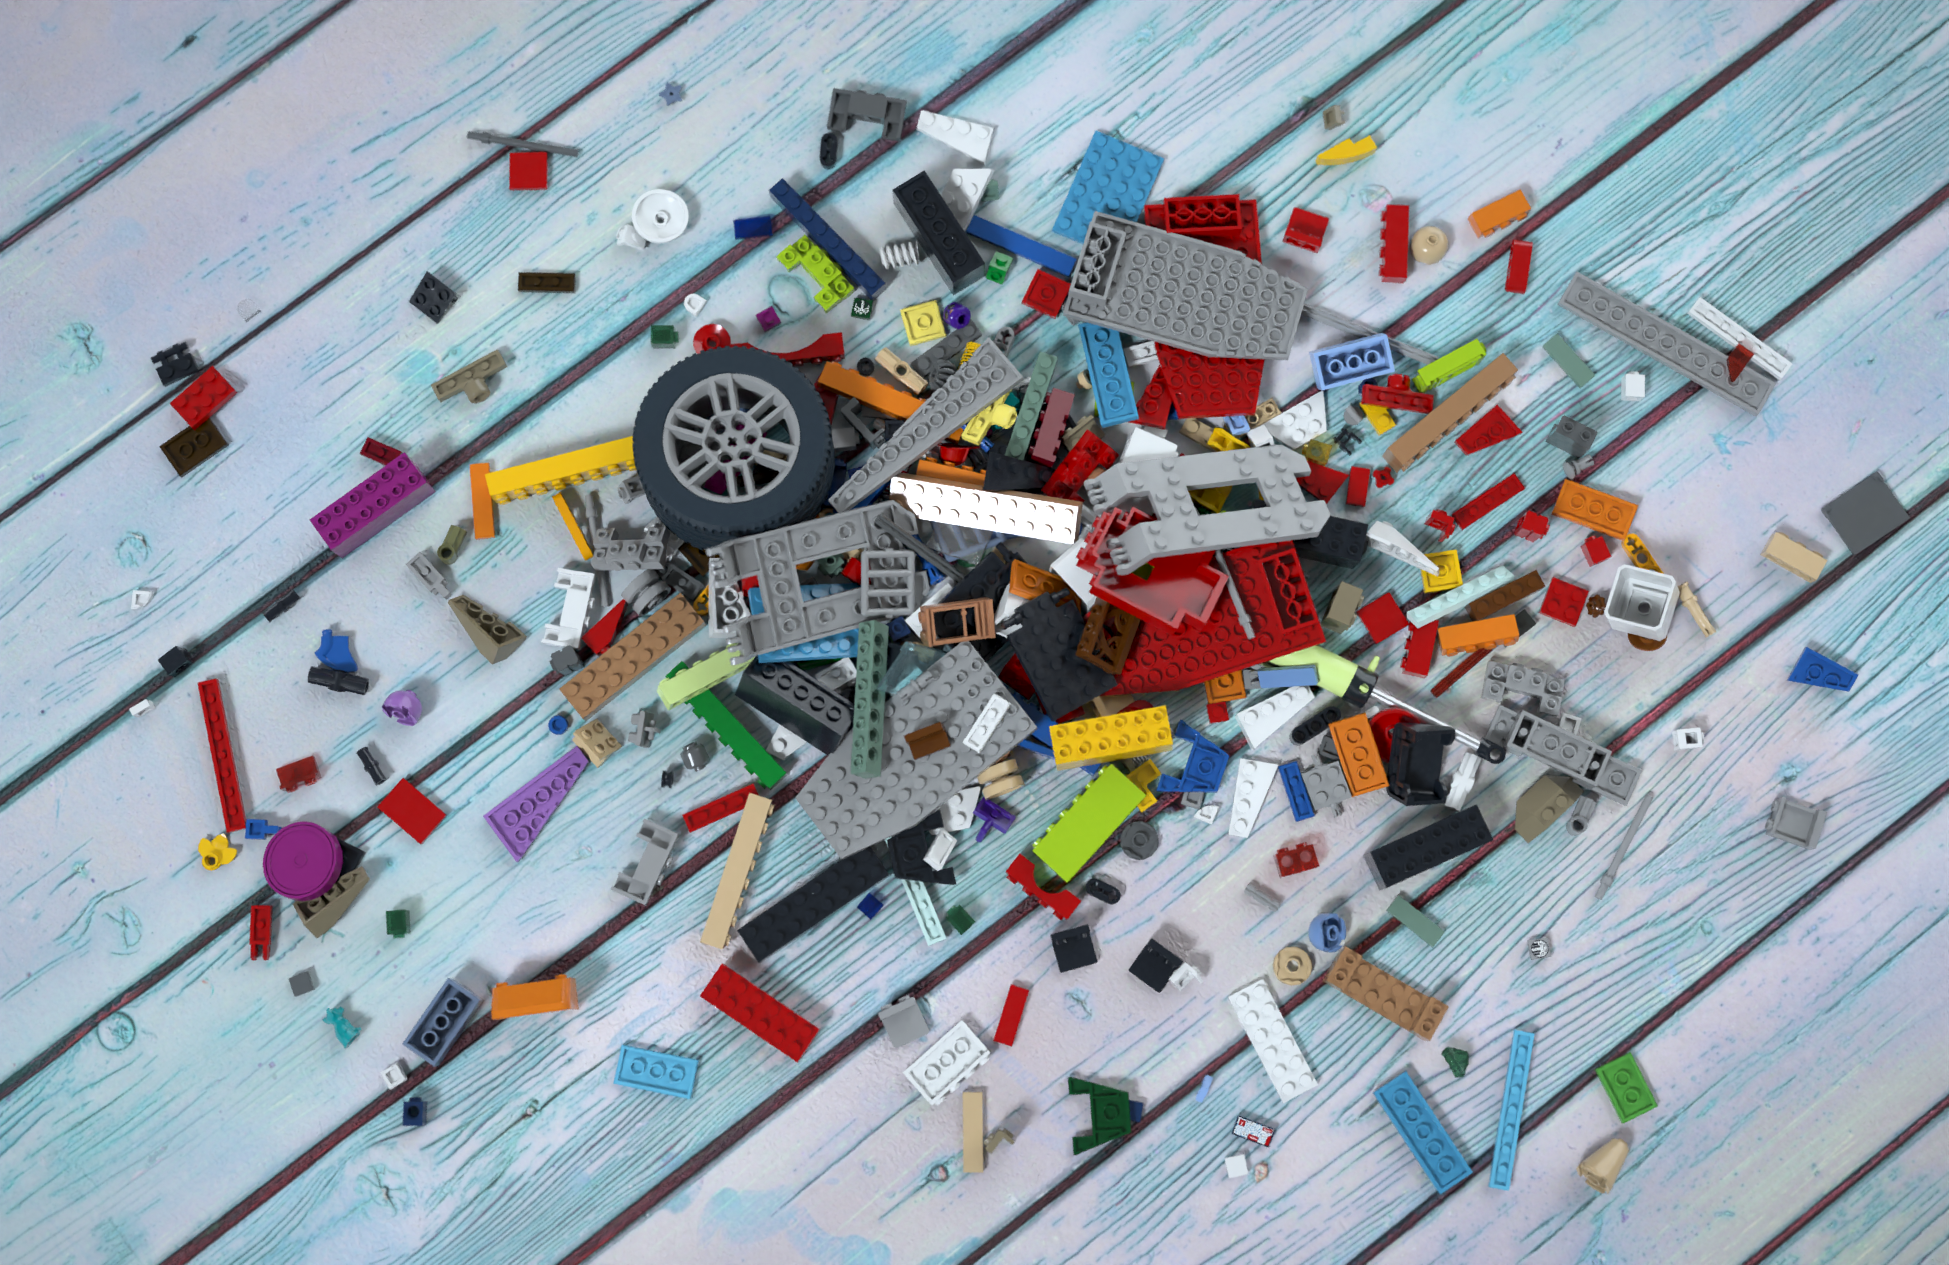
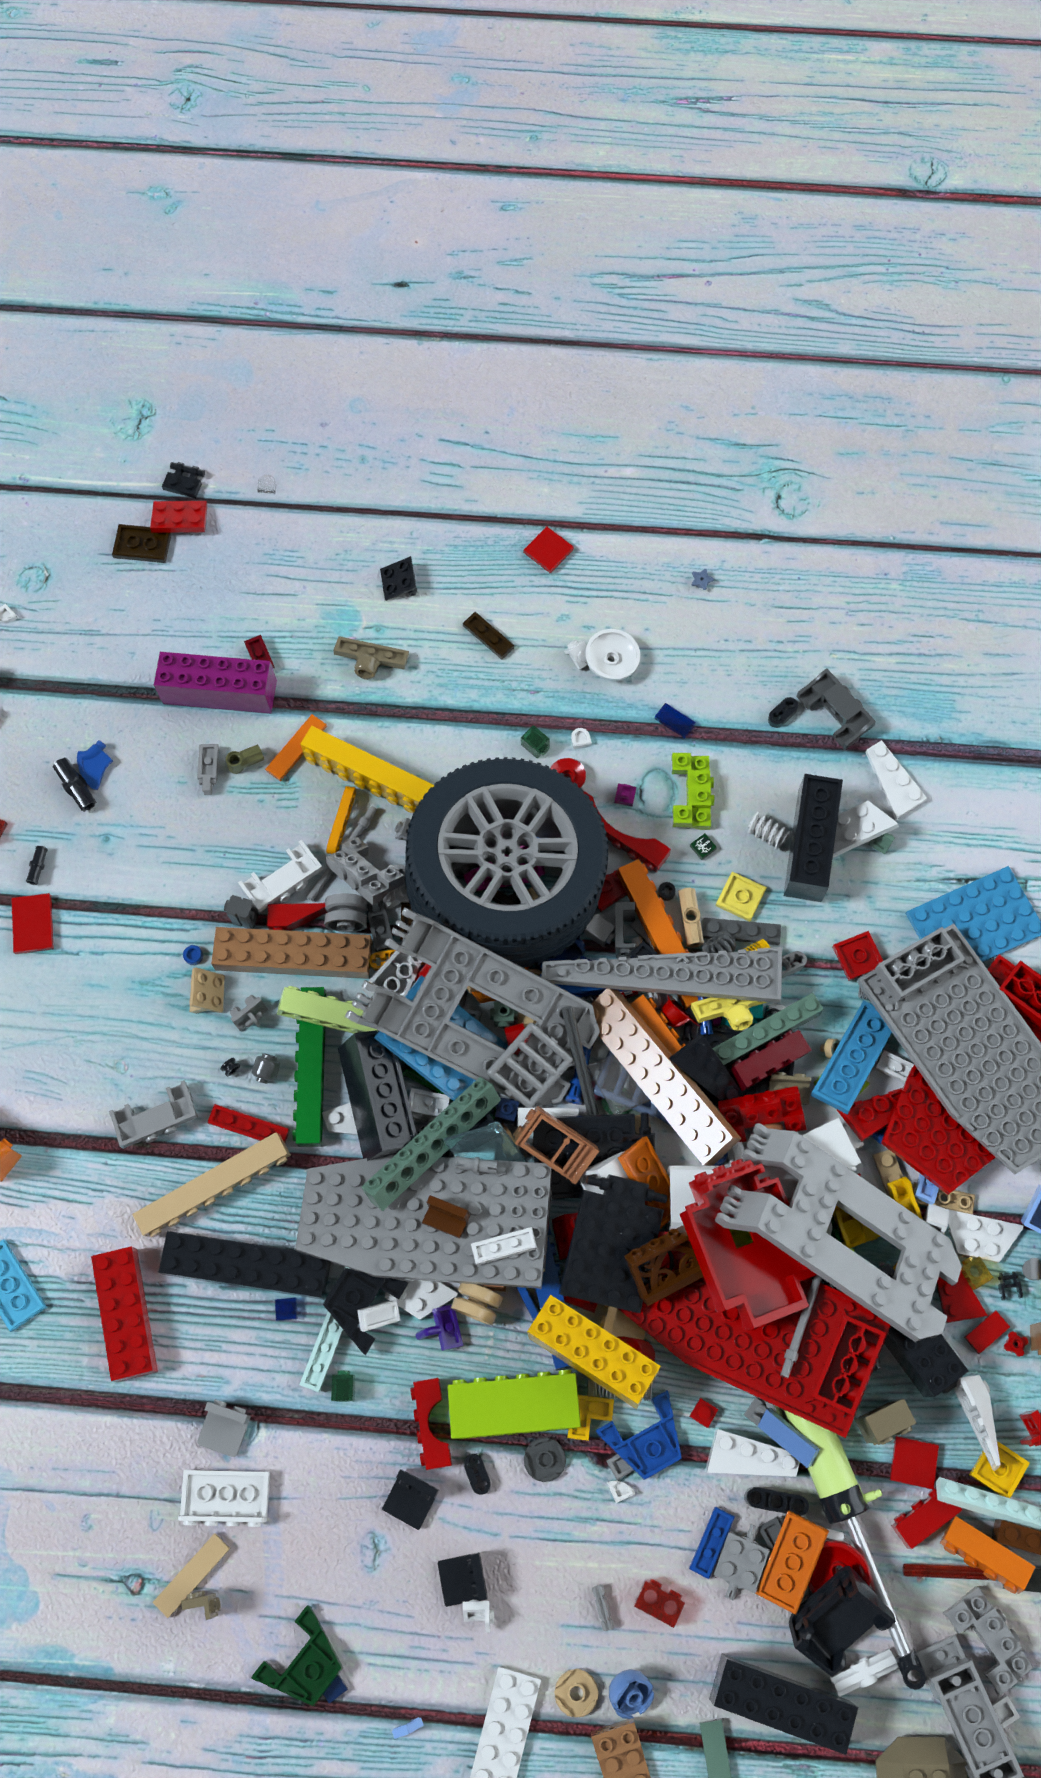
camera: 45 degrees right, 10 degrees down
black pin [262,589,301,622] -> none
medium lavender cylinder [382,690,422,726] -> none
dark tan wedge [448,595,527,665] -> none
dark grey bar [467,131,579,157] -> none
medium lavender wing [483,746,589,863] -> none
dark blue brick [769,178,886,301] -> none
dark purple head [943,302,971,329] -> none
blue tile [966,215,1077,277] -> none
green bracket [986,251,1013,285] -> none
red tile [993,984,1029,1047] -> none
orange tile [1204,670,1247,704] -> none
white wing [1228,758,1278,838] -> none

